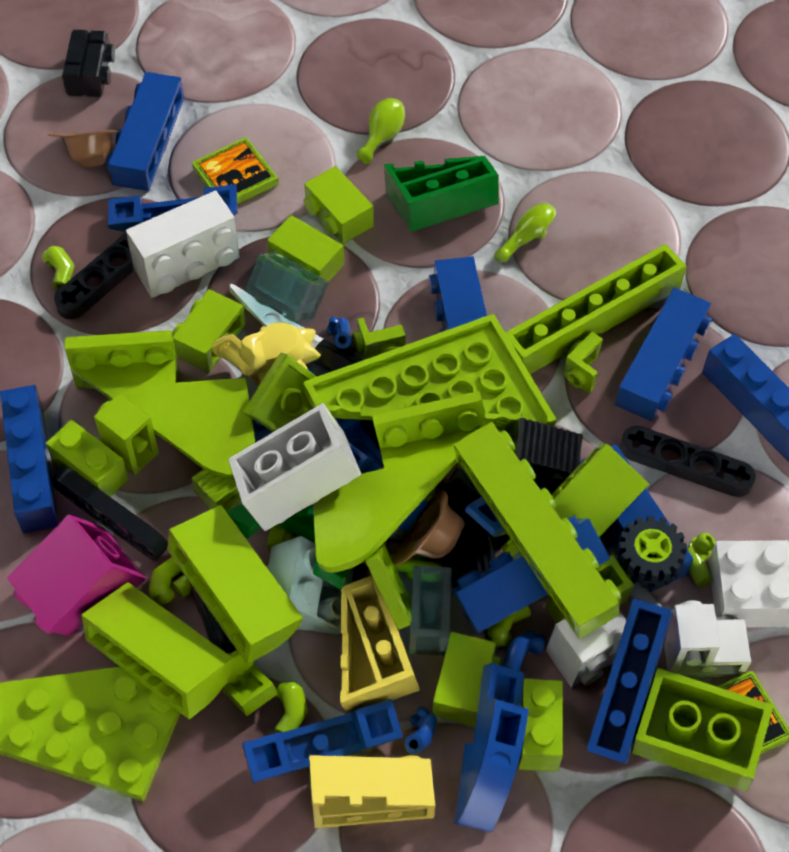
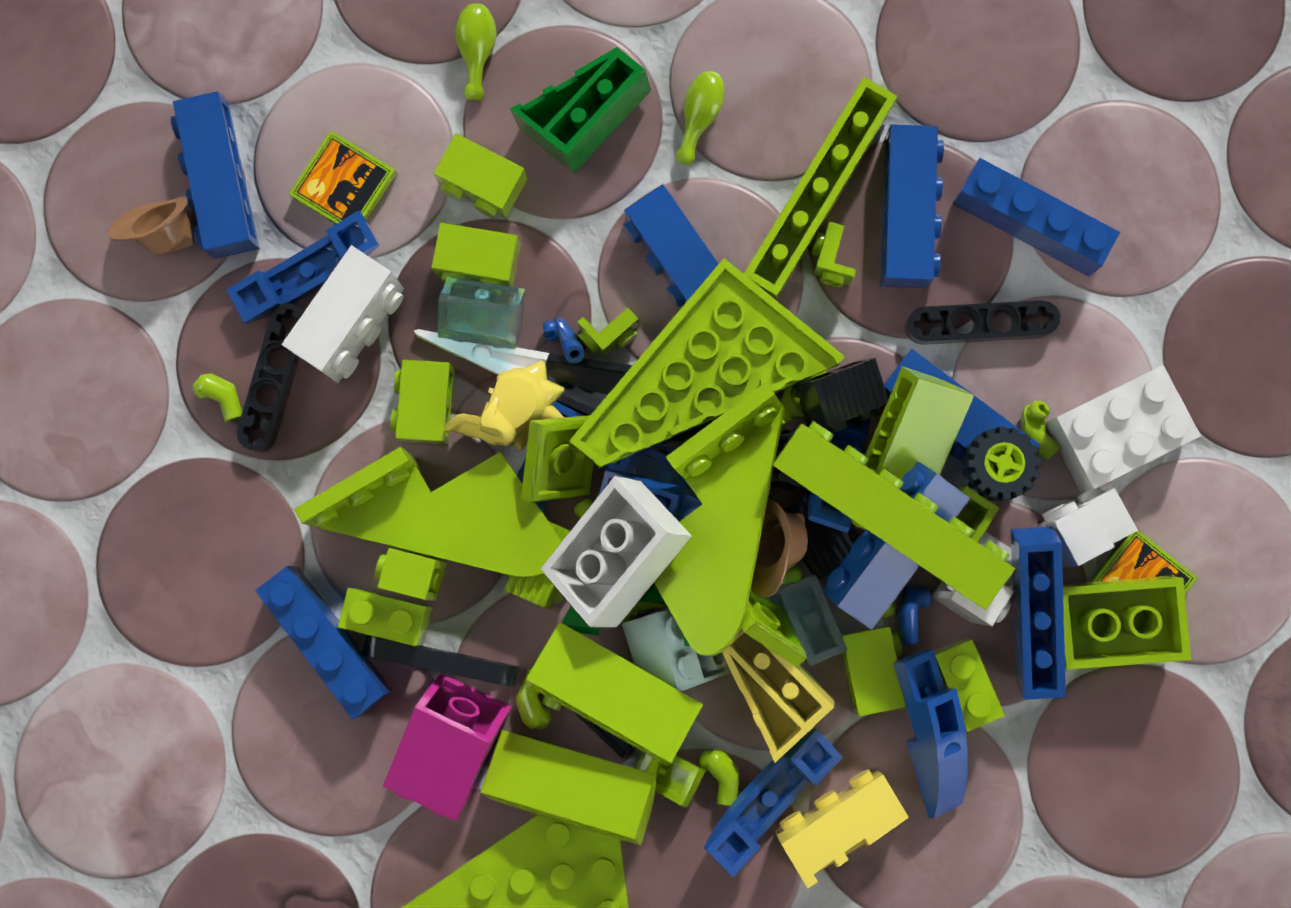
camera: 20 degrees left, 25 degrees up
black brick [62,30,115,97] -> none
blue arm [404,707,437,754] -> none

